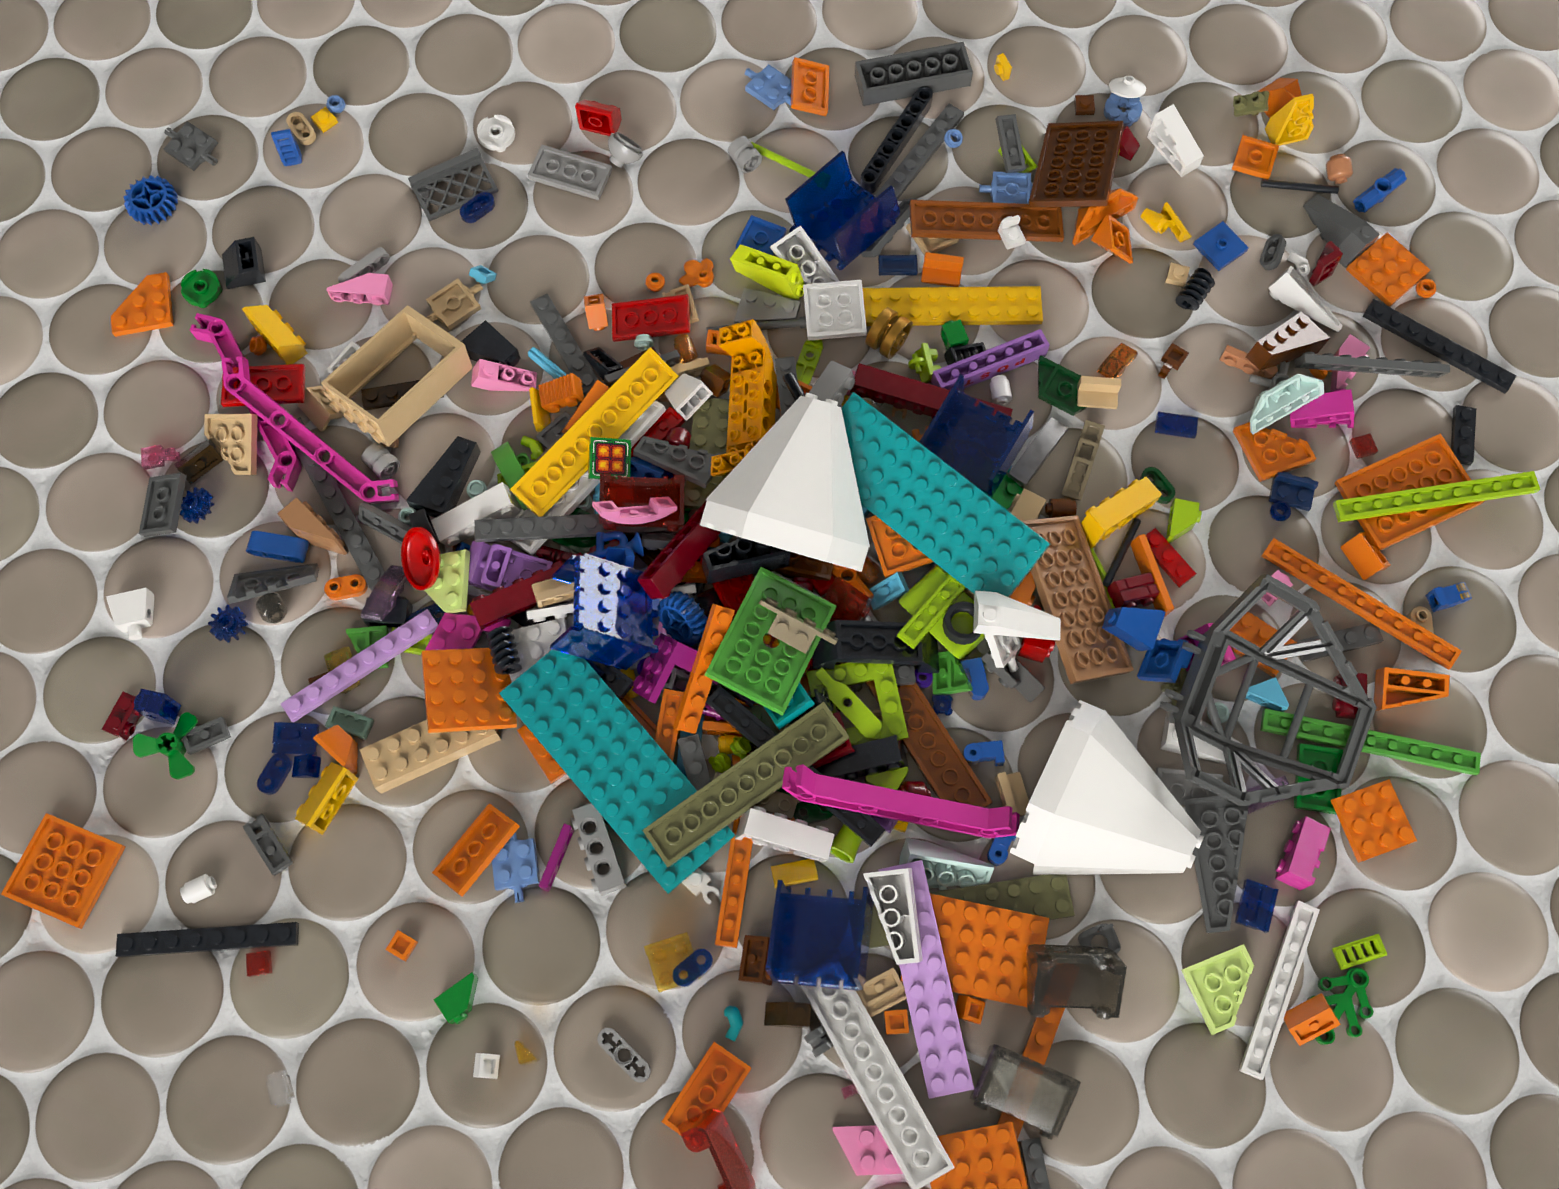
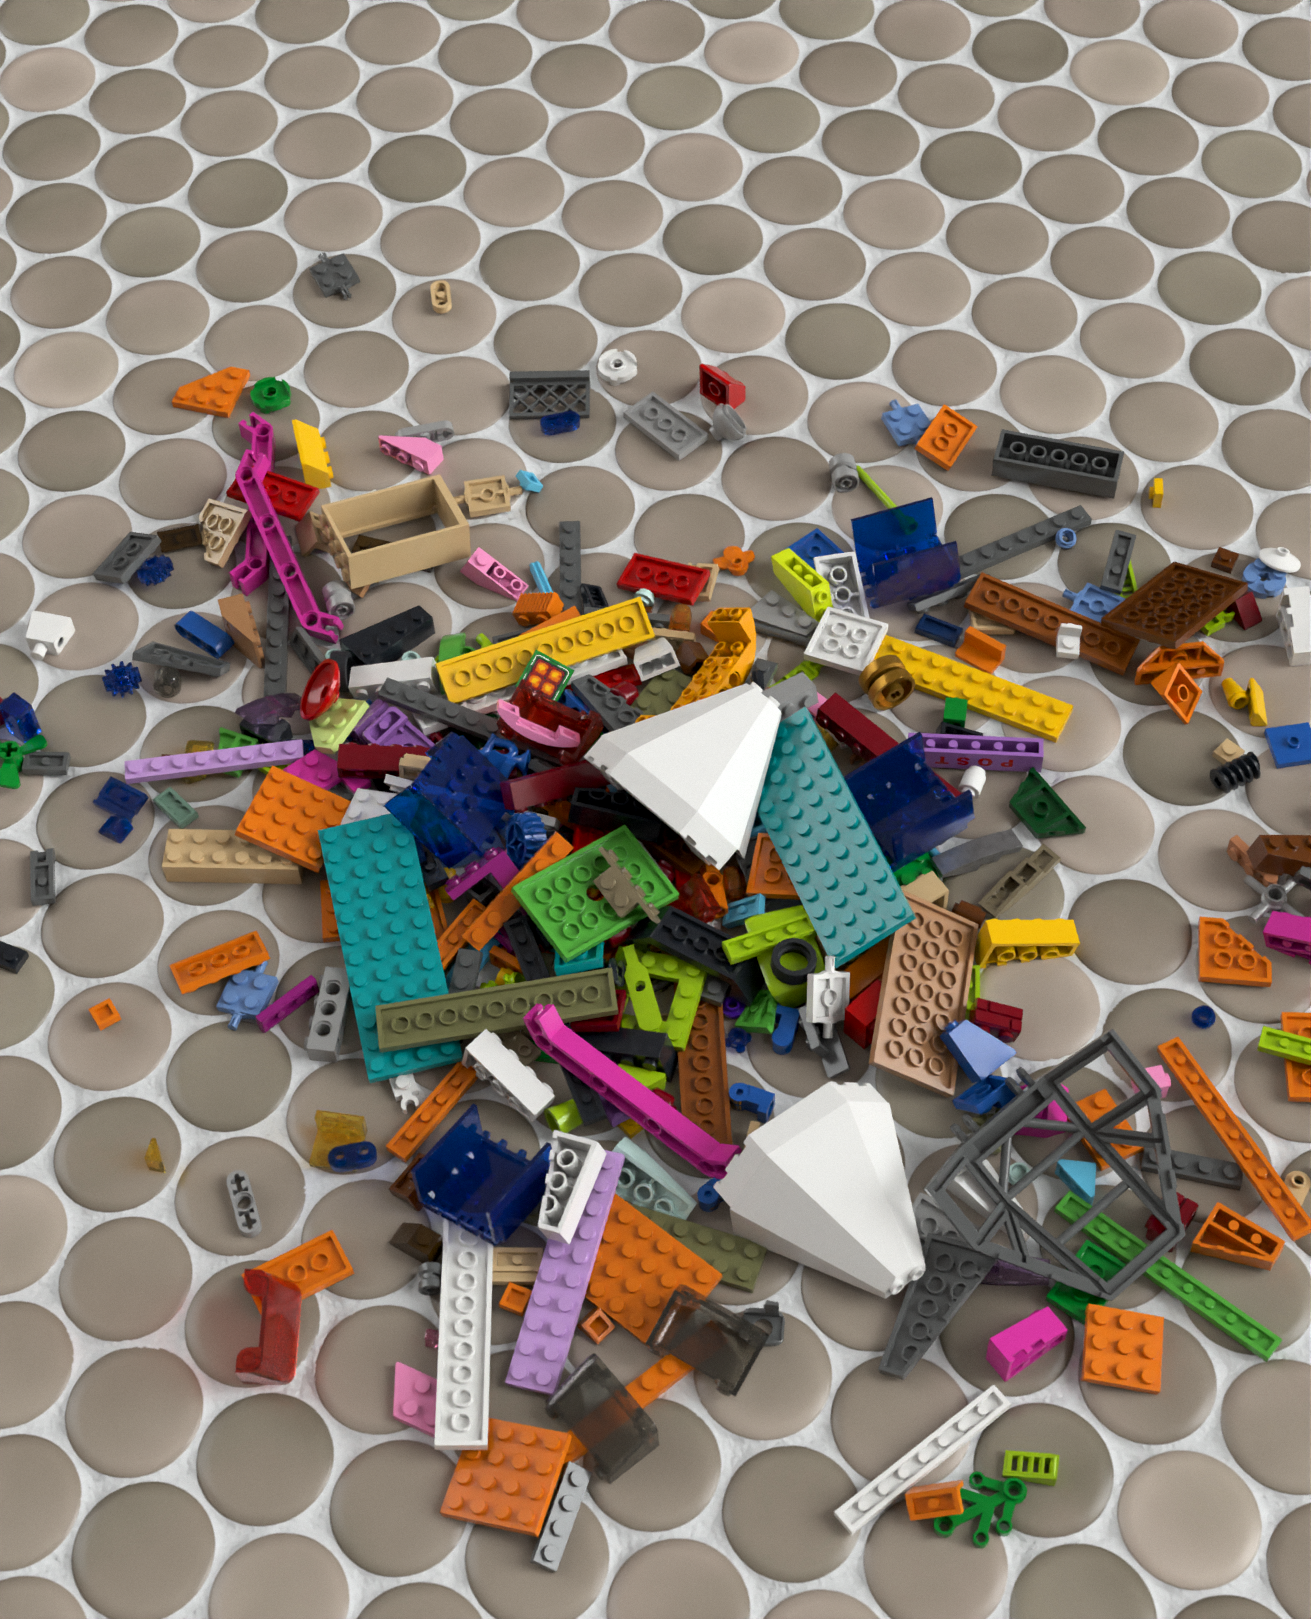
camera: 30 degrees right, 15 degrees down
blue gear [124,175,178,226] -> none
clear pink plate [141,445,180,470] -> none
black slope [222,237,266,290] -> none
orange plate [249,336,267,356] -> none
clear blue plate [257,753,292,795] -> none
blue slope [271,129,302,166] -> none
yellow slope [295,762,358,835] -> none
yellow plate [311,107,338,133] -> none
orange slope [313,725,358,775] -> none
orange plate [324,574,368,600] -> none
medium blue plate [326,95,346,114] -> none
green slope [433,972,478,1024] -> none
black slope [461,320,521,367] -> none
white plate [473,1053,500,1079] -> none
black piece [487,626,522,675] -> none
yellow slope [529,387,551,432] -> none
orange slope [584,293,608,331] -> none
orange plate [646,273,665,292] -> none
teal arm [724,1006,744,1042] -> none
yellow slope [771,859,818,888] -> none
dark green plate [793,801,833,824] -> none
black beam [860,86,933,194] -> none
lime hips [908,343,941,383] -> none
white wedge [973,591,1061,640] -> none
tan panel [1077,376,1121,409] -> none
clear orange slope [1097,343,1138,378] -> none
black bar [1102,518,1141,587] -> none
orange tile [1130,534,1174,617] -> none
dark green plate [1140,467,1175,504] -> none
red plate [1146,527,1197,588] -> none
clear blue plate [1155,411,1198,439] -> none
reddish brown plate [1158,343,1189,379] -> none
lime slope [1166,498,1202,543] -> none
yellowish green plate [1181,944,1254,1035] -> none
clear blue plate [1235,879,1279,933] -> none
light aqua wedge [1250,374,1324,434] -> none
dark blue bracket [1269,472,1319,511] -> none
orange panel [1340,532,1391,580] -> none

